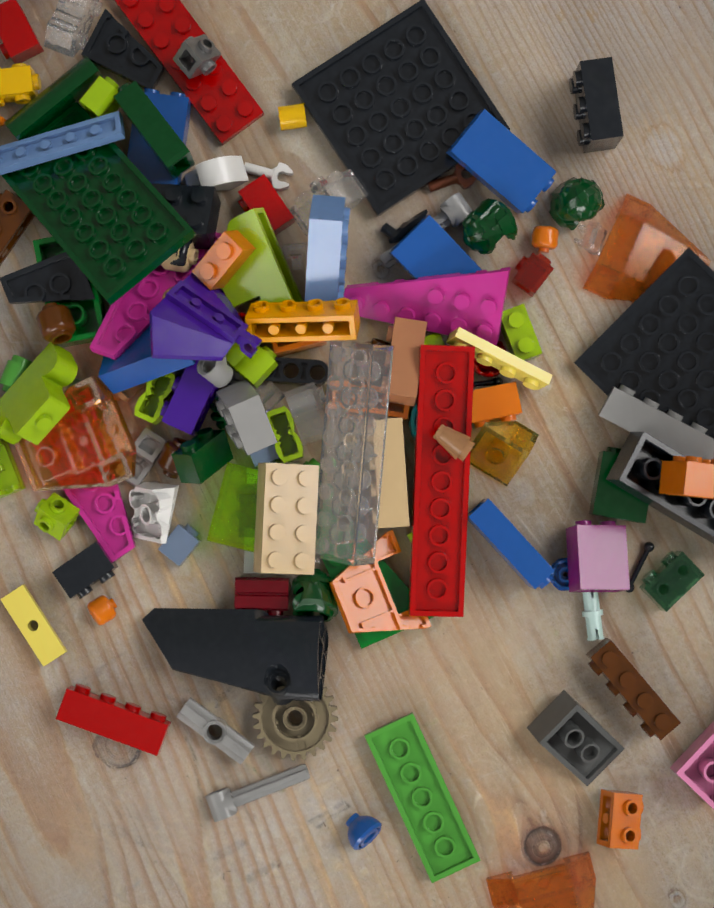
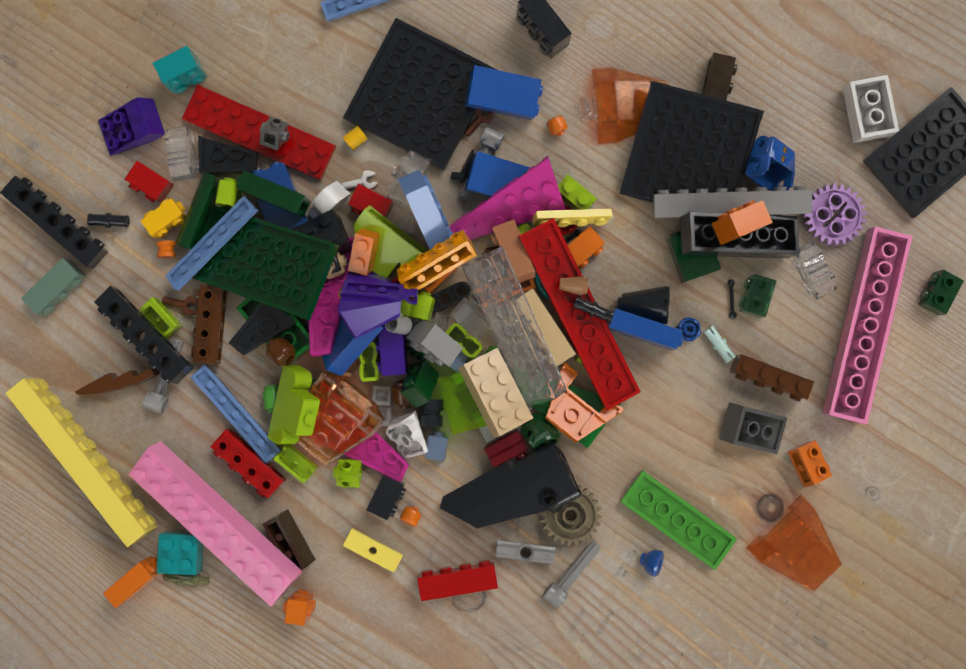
camera: 25 degrees left, 0 degrees up
dark green helmet [462,198,518,255] -> none
clear yellow slope [470,421,539,486] -> none
clear red brick [511,253,554,297] -> none
dark green helmet [549,177,605,230] -> none
brick [566,520,630,593] -> none
none -> black wheel [418,399,444,427]
none -> black pin [572,296,614,323]
none -> black cone [617,286,670,324]

